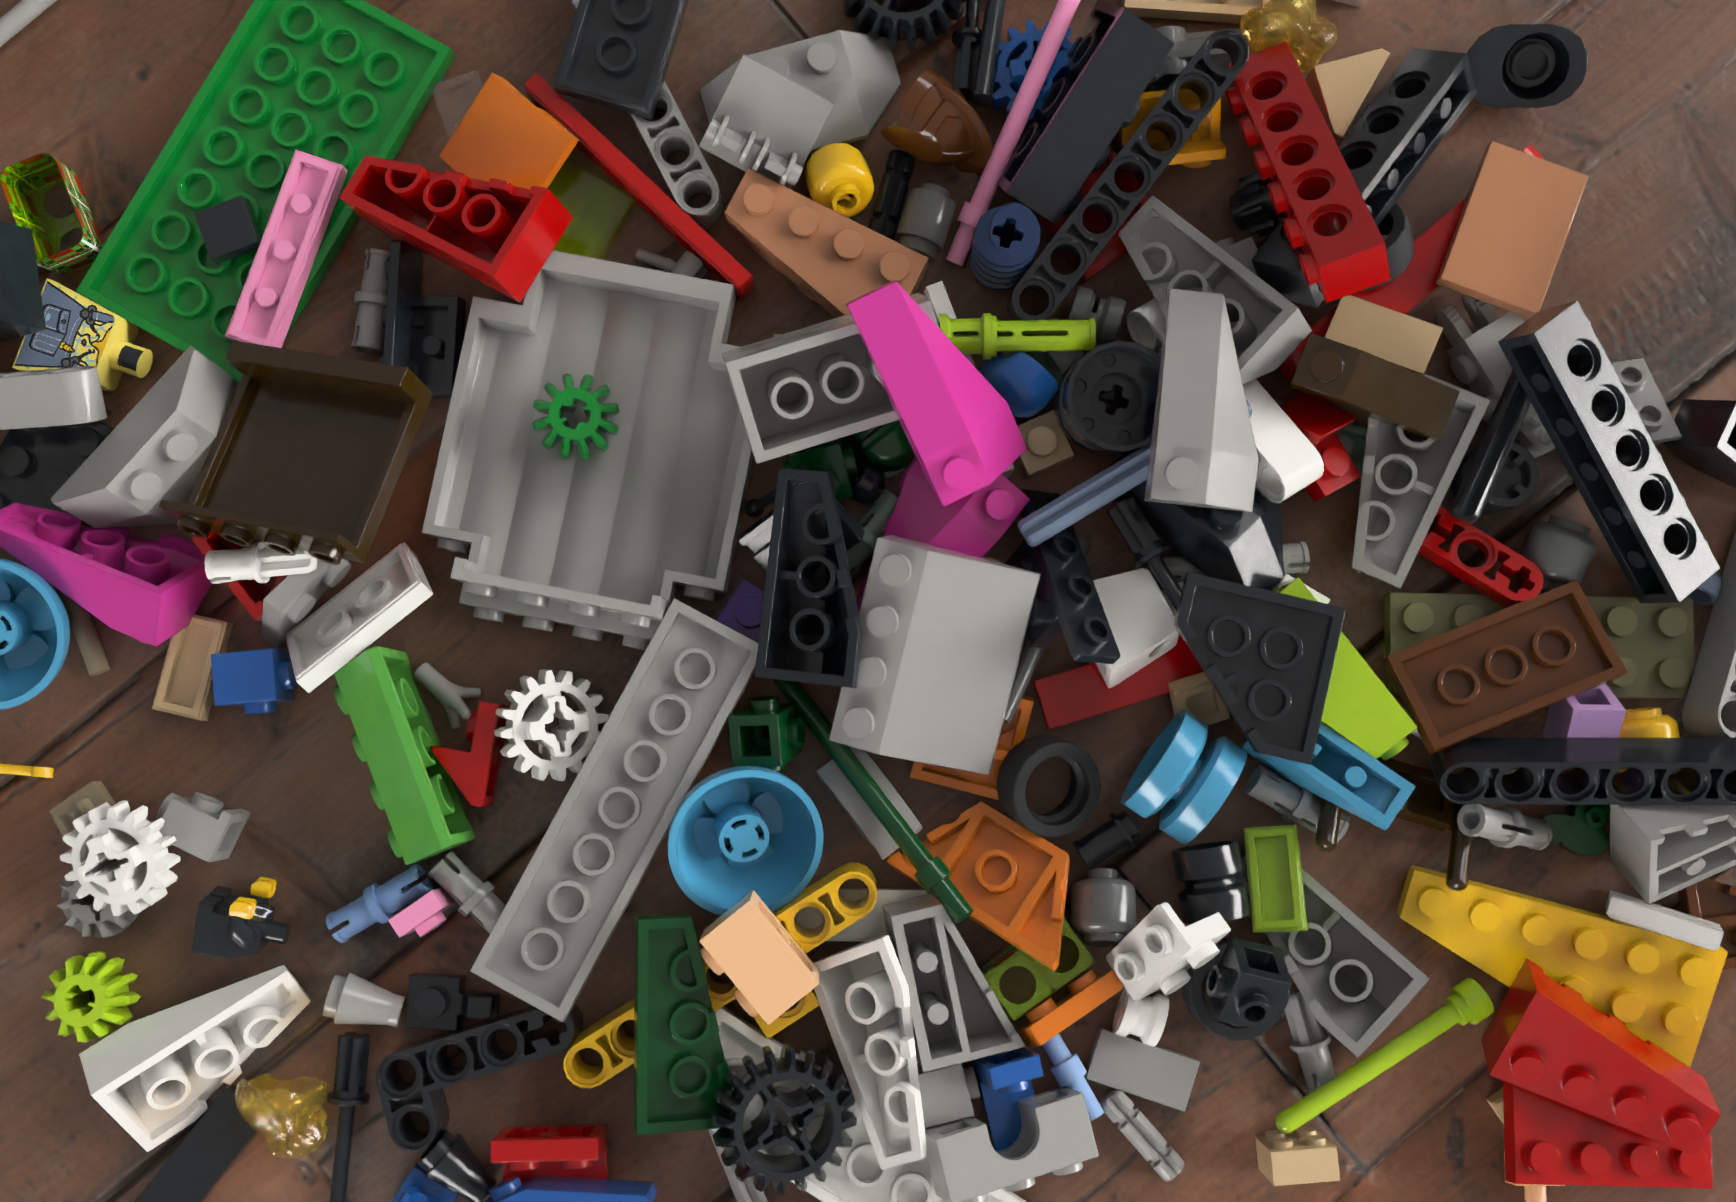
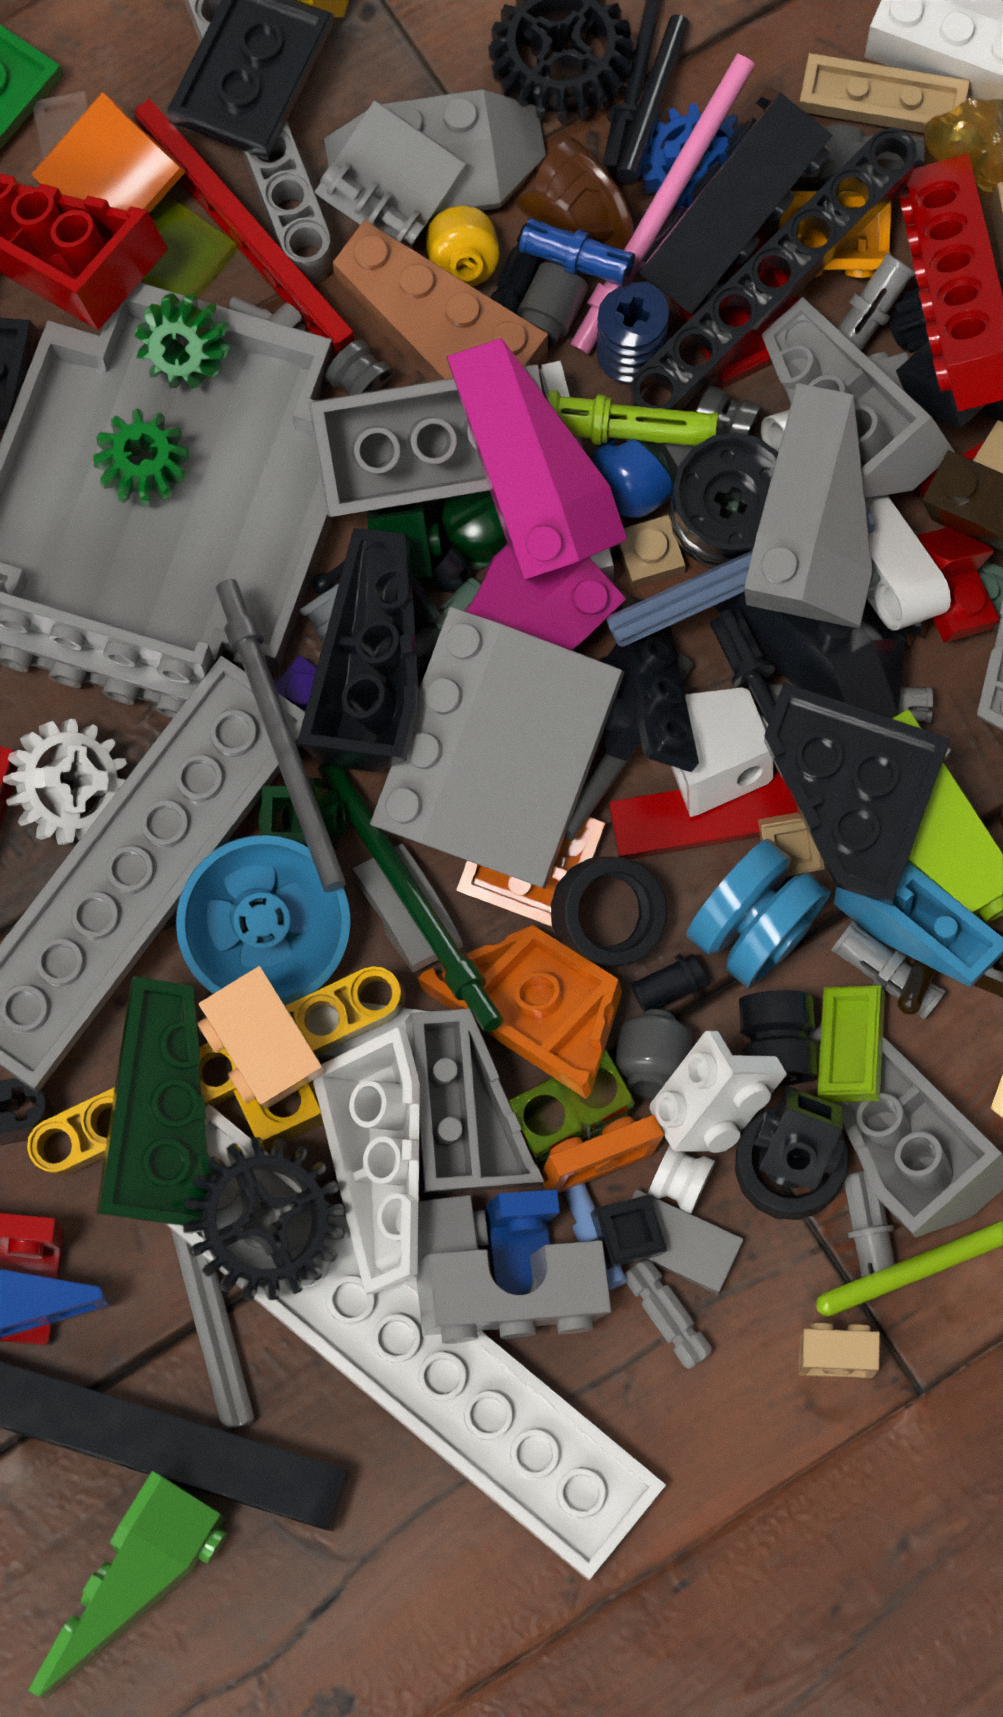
camera: 10 degrees right, 10 degrees down
none -> green gear [134,292,231,389]
none -> flat silver bar [216,579,346,892]
none -> dark grey wheel [325,339,395,395]
none -> blue pin [519,218,635,287]
none -> black tile [590,1194,668,1270]
none -> light grey pin [837,253,915,351]

